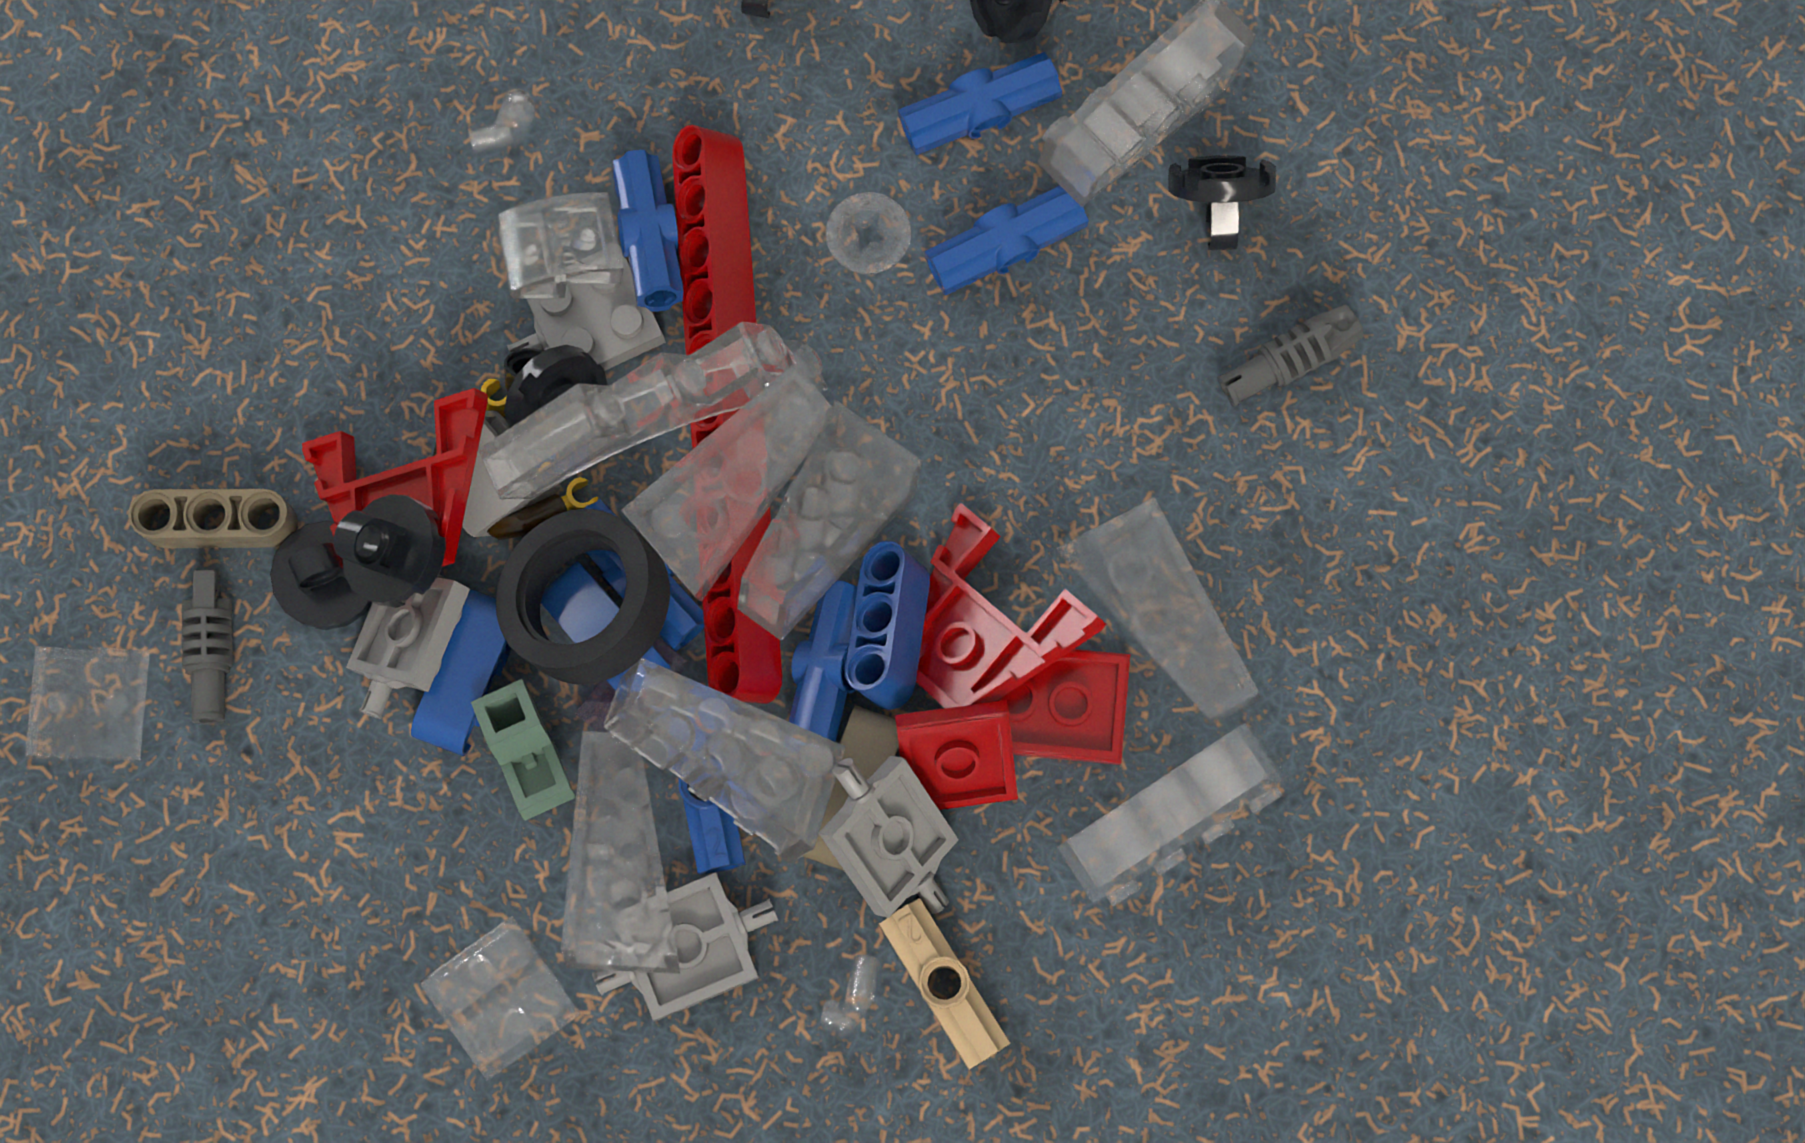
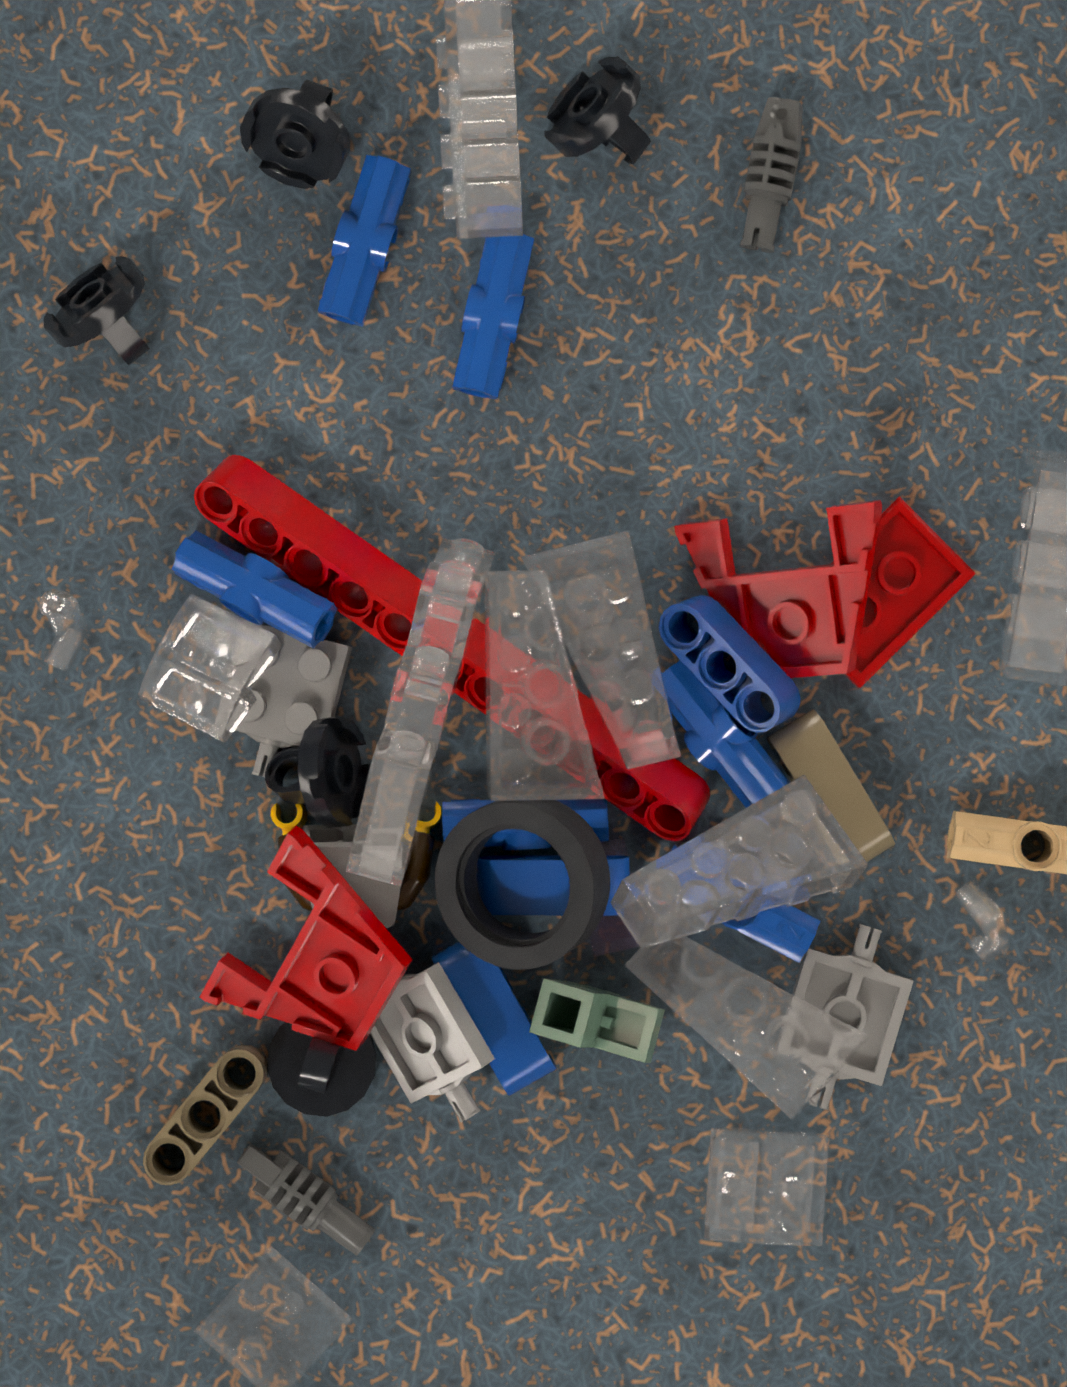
camera: 55 degrees left, 10 degrees up
black tile [333,494,446,608] -> none
light grey plate [818,756,959,918] -> none
clear gear [826,192,911,278] -> none
red tile [895,700,1018,810] -> none
clear wedge [1056,497,1260,726] -> none

